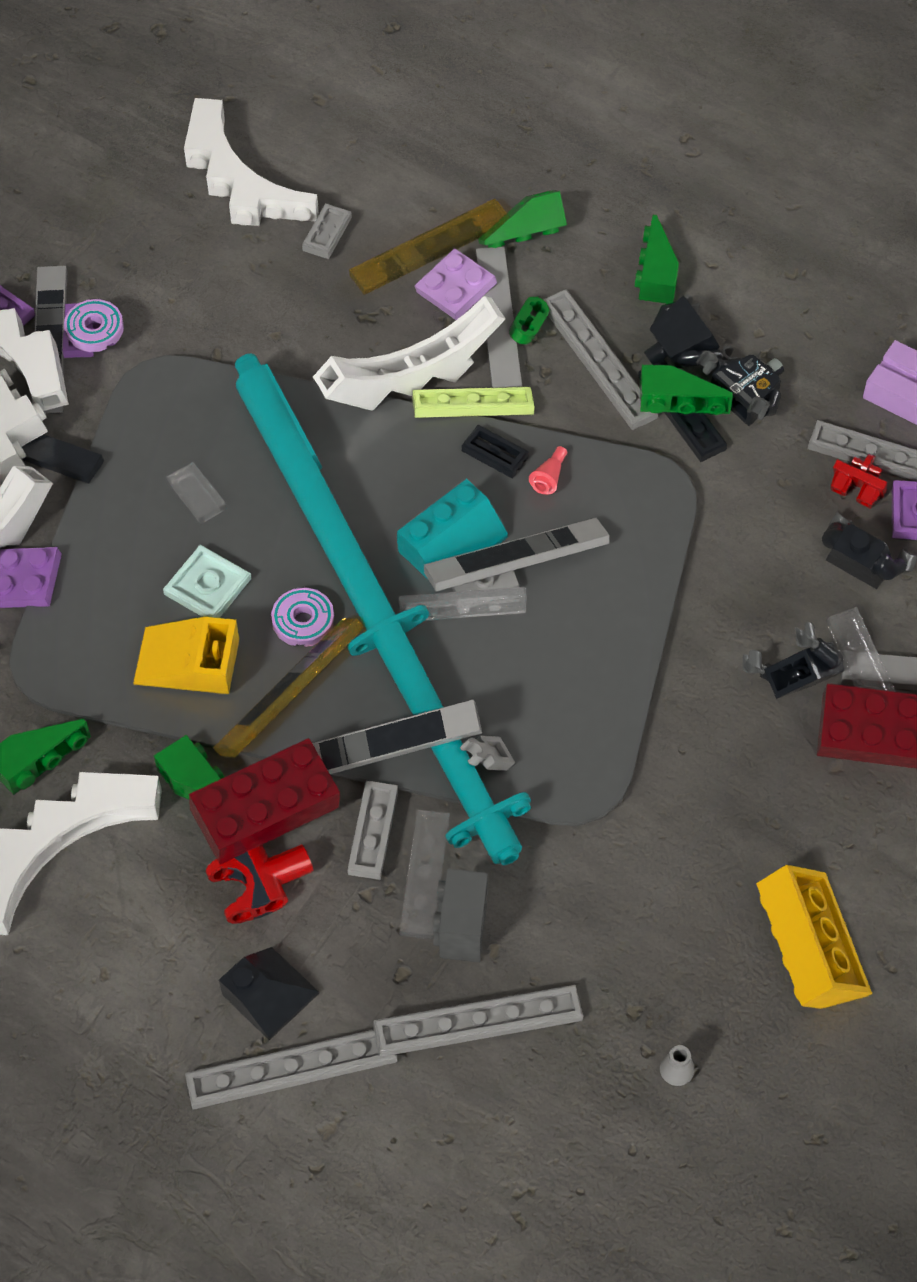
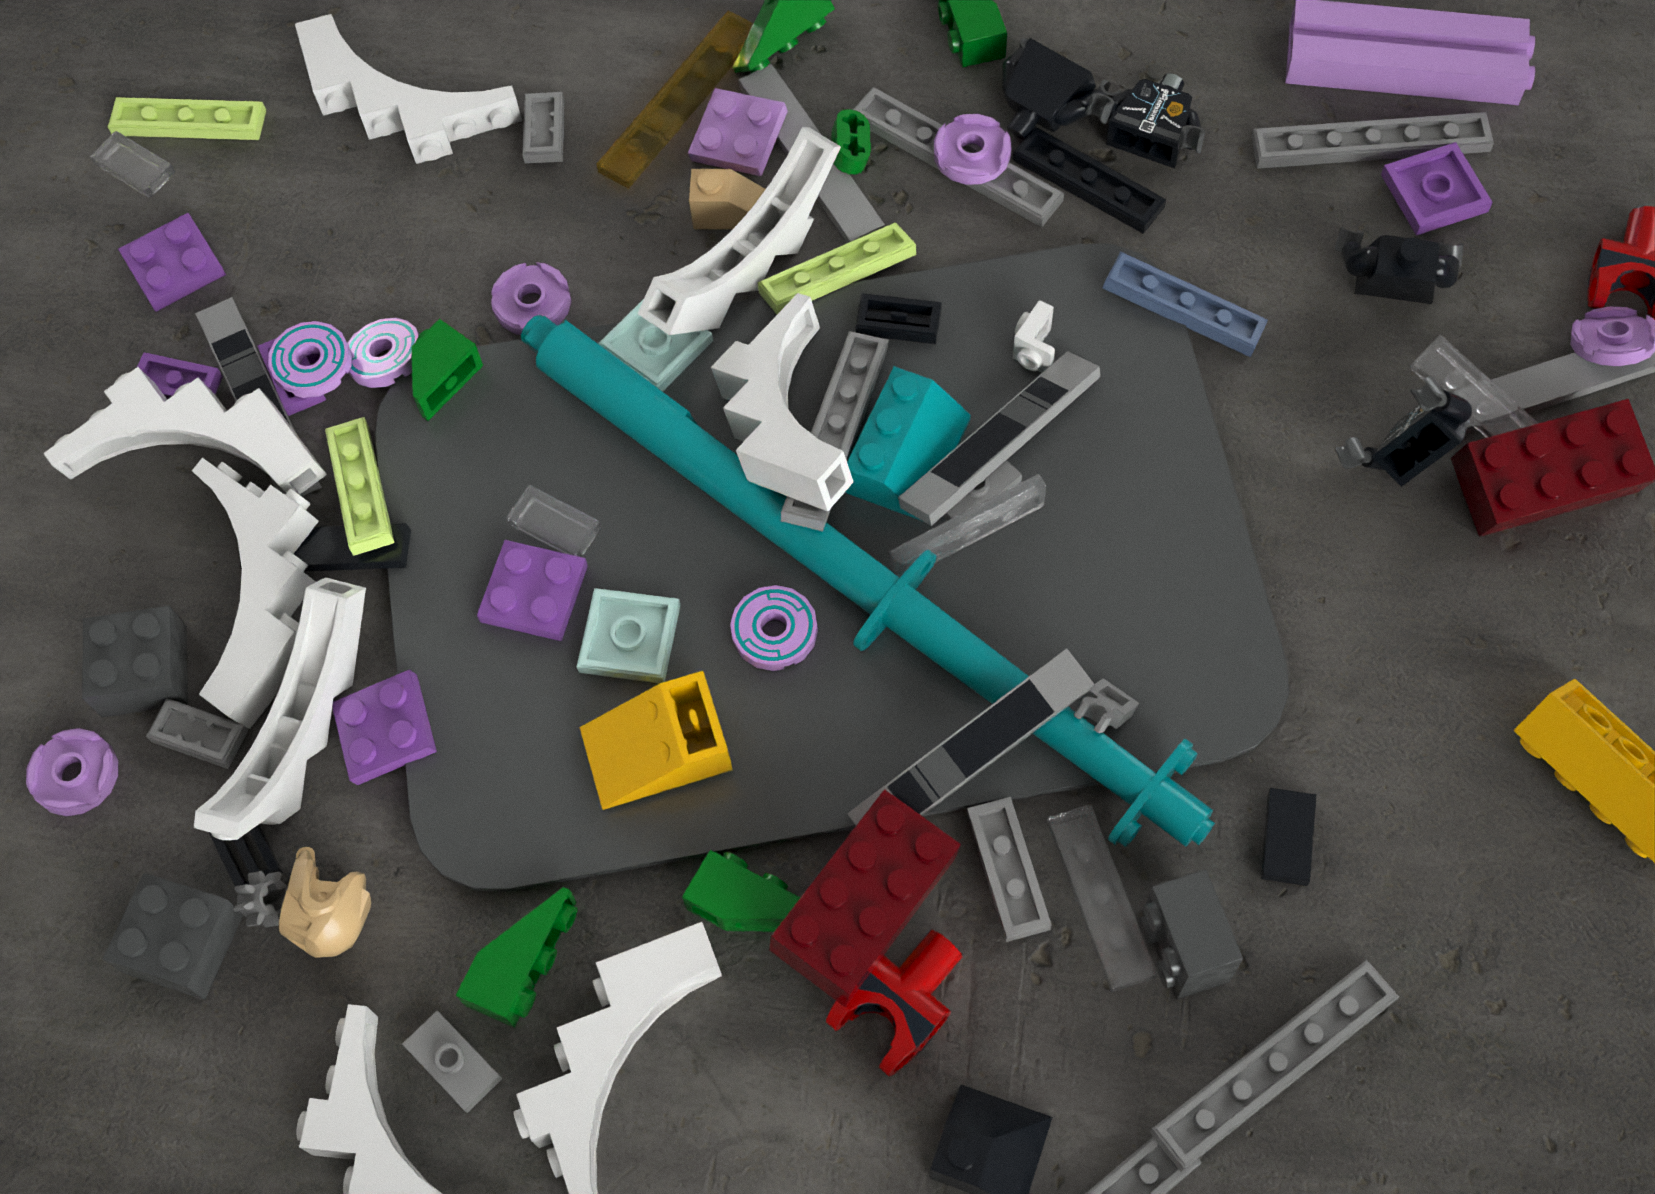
camera: 20 degrees left, 5 degrees up
clear yellow tile [213,618,364,757] -> none
coral cone [529,446,568,495] -> none
green slope [640,365,733,415] -> none
light grey cone [660,1045,695,1086] -> none
red hips [831,454,888,509] -> none
none -> clear tile [90,131,175,198]
none -> yellowish green tile [108,97,266,140]
none -> medium lavender plate [118,213,226,312]
none -> yellowish green tile [325,417,394,556]
none -> lavender tile [347,318,419,388]
none -> green slope [411,319,483,421]
none -> medium lavender plate [477,540,588,641]
none -> lavender tile [491,262,571,335]
none -> light aqua tile [598,299,713,392]
none -> tan slope [689,169,766,229]
none -> white arch [711,293,853,511]
none -> light grey tile [781,331,889,531]
none -> lavender tile [934,114,1011,185]
none -> white bracket [1013,300,1055,373]
none -> sand blue tile [1102,251,1268,357]
none -> black tile [1261,788,1316,886]

